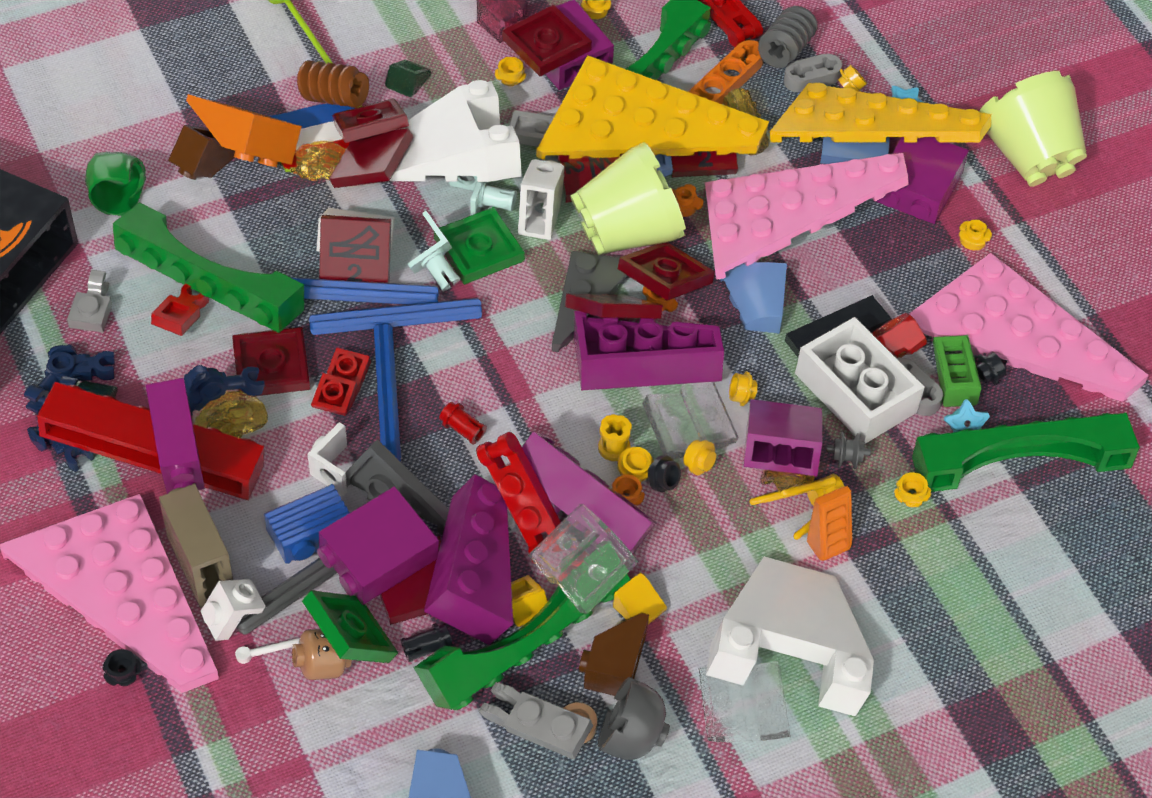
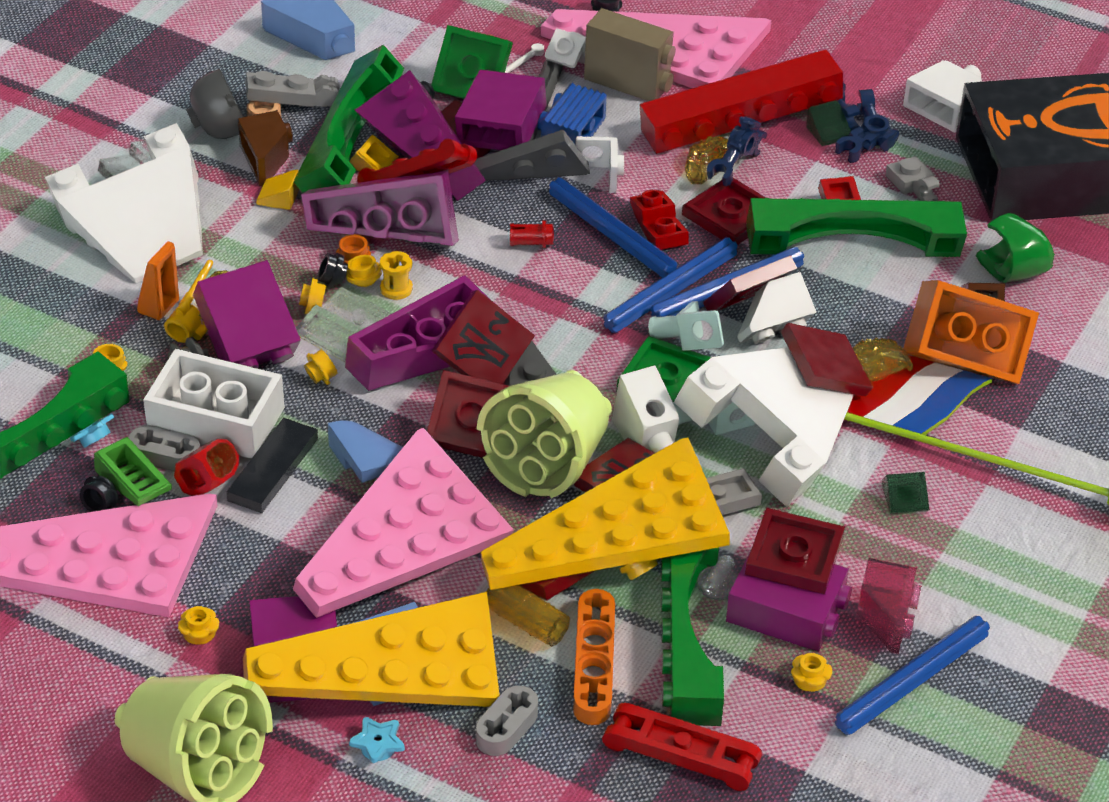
camera: 145 degrees right, 10 degrees down
magenta brick [146,378,205,494] -> none
dark orange piece [297,60,370,108] -> none
dark red tile [332,98,409,143] -> none
clear slope [528,504,639,614] -> none
orange plate [672,184,704,217] -> none
dark grey piece [758,6,818,68] -> none
yellow plate [838,65,867,92] -> none

